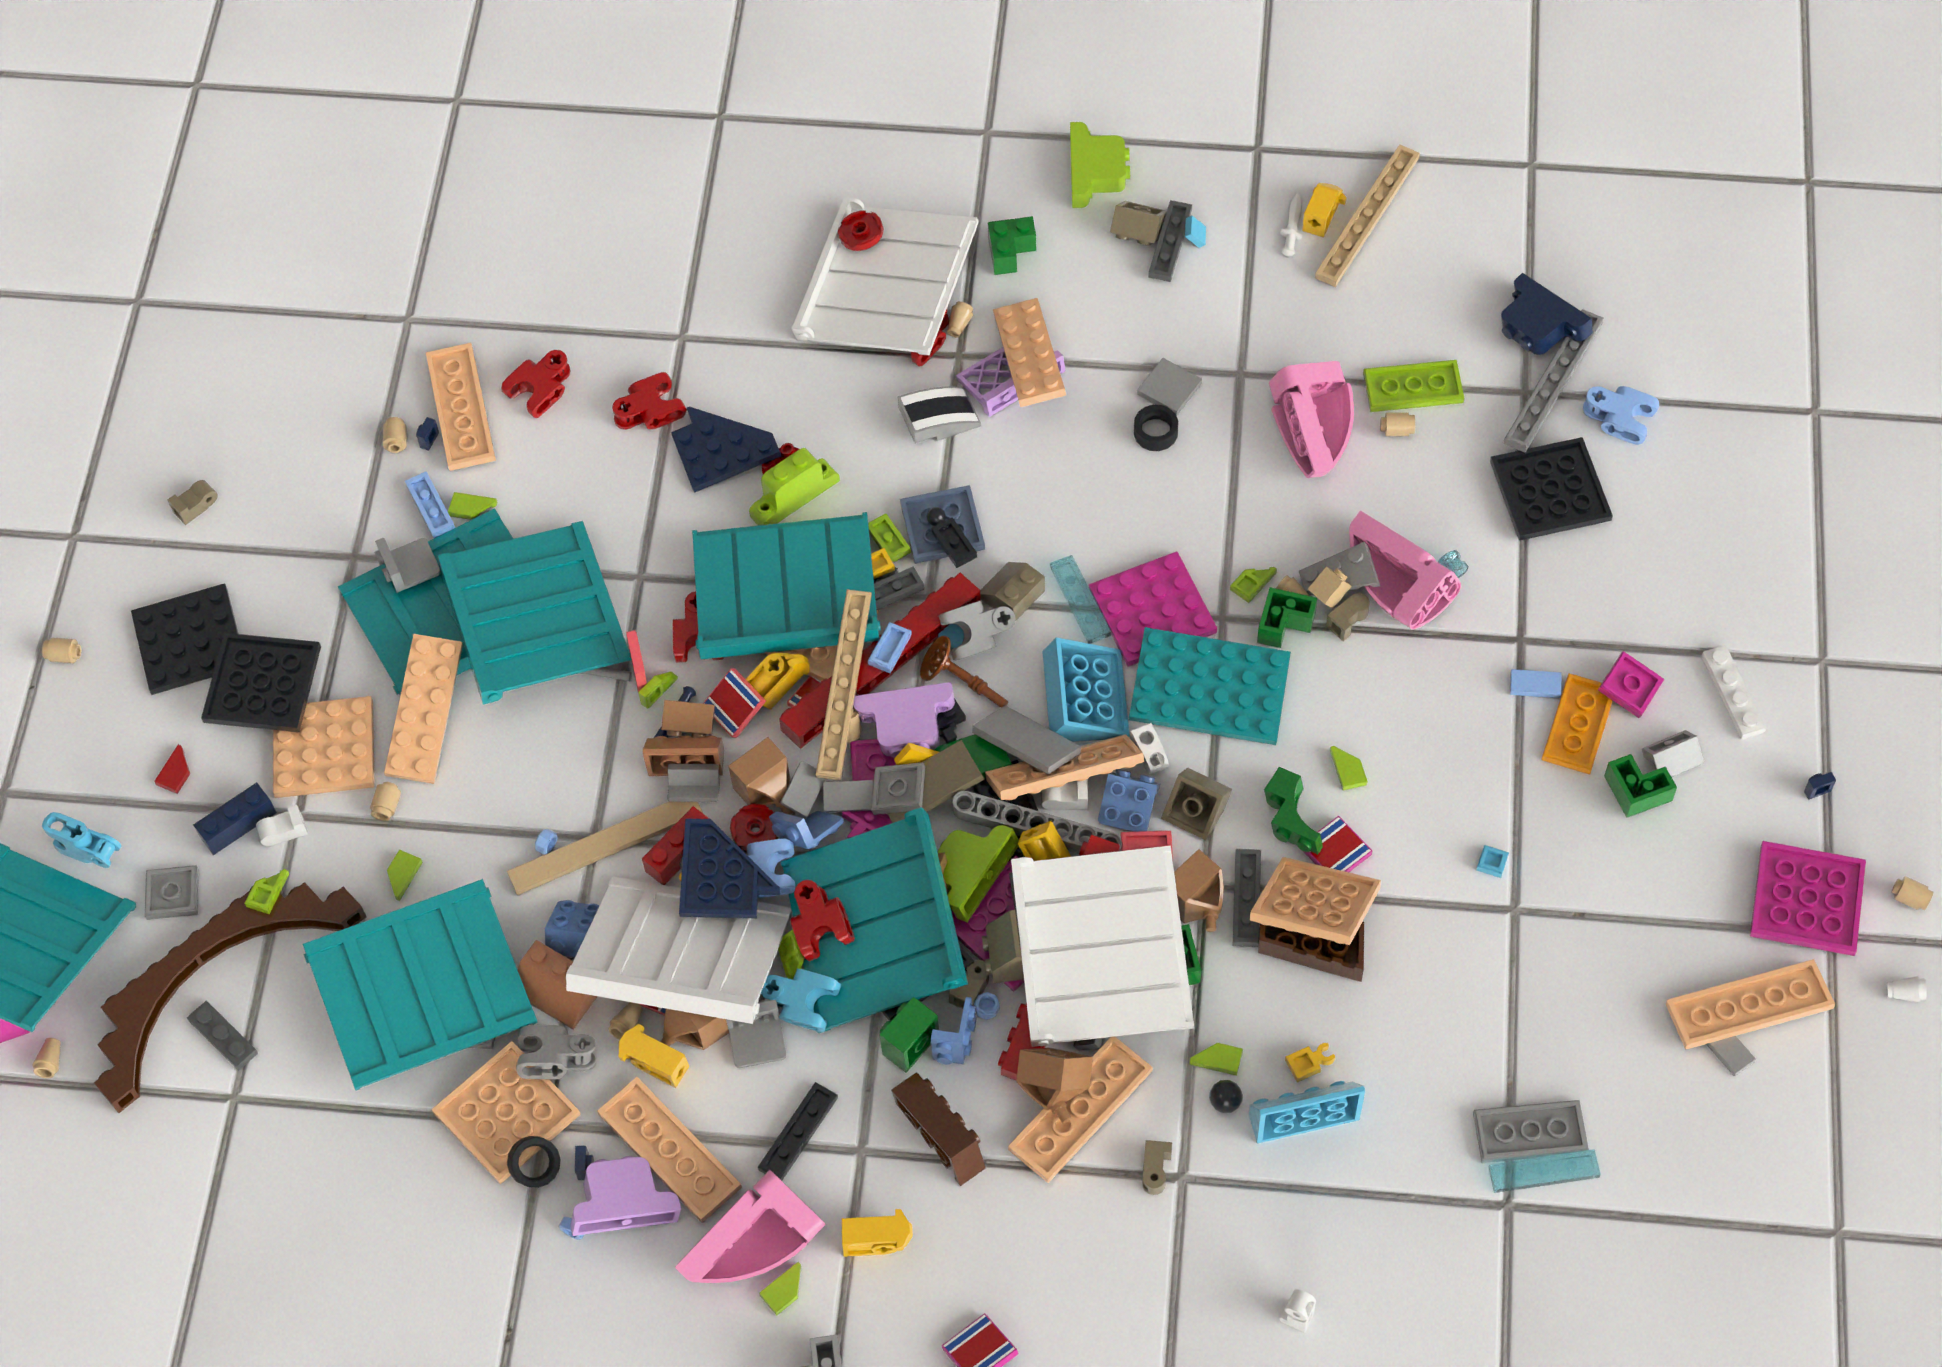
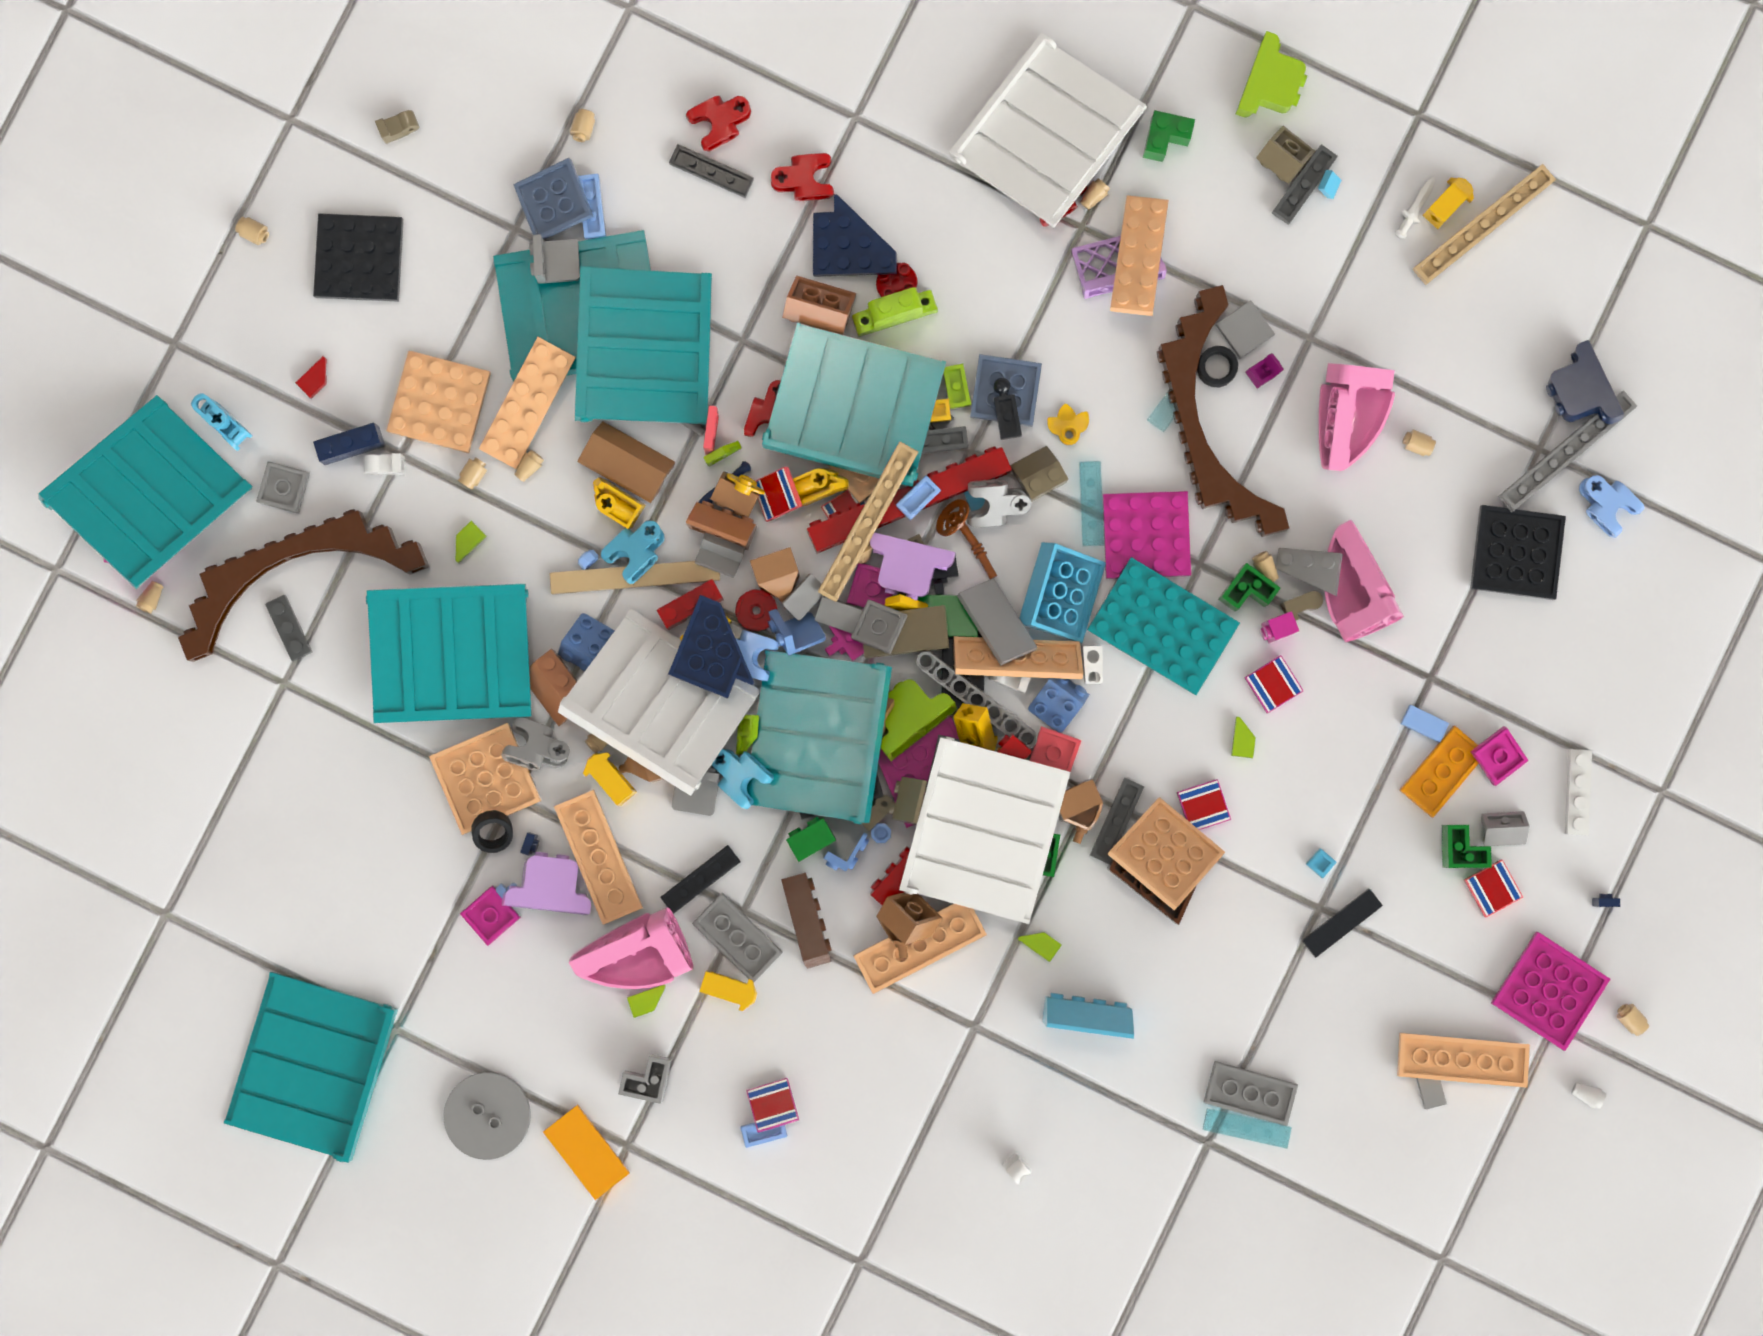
camera: 15 degrees right, 25 degrees up
black plate [201,633,321,732] -> none
lime tile [244,869,289,914] -> none
dark blue plate [416,417,439,451] -> none
light nougat plate [426,343,496,471] -> none
lime tile [448,492,497,520] -> none
red piece [790,880,855,961] -> none
red plate [838,210,884,251] -> none
slope [897,386,981,443] -> none
dark tan leg [1142,1140,1172,1195] -> none
dark tan slope [1161,768,1232,840] -> none
black piece [1209,1080,1243,1113] -> none
lime tile [1230,567,1277,603] -> none
green arch [1264,767,1323,855] -> none
yellow plate [1285,1043,1335,1082] -> none
tan brick [1308,566,1352,608] -> none
lime tile [1363,360,1465,412] -> none
clear light blue wheel [1438,550,1469,578] -> none
none -> dark pink tile [460,885,521,946]
none -> sand blue plate [513,158,593,240]
none -> tan cone [514,450,544,482]
none -> medium nougat slope [577,421,675,503]
none -> yellow piece [593,477,646,529]
none -> medium azure piece [601,521,665,584]
none -> tile [669,144,754,198]
none -> light grey tile [692,893,783,982]
none -> yellow plate [726,473,765,495]
none -> nougat slope [782,275,857,335]
none -> yellow plate [1047,403,1089,445]
none -> clear light blue tile [1147,389,1176,433]
none -> reddish brown arch [1156,285,1290,537]
none -> tile [1244,655,1303,713]
none -> magenta bracket [1245,353,1284,389]
none -> dark pink brick [1260,611,1299,643]
none -> black tile [1302,888,1383,958]
none -> tile [1464,859,1523,917]

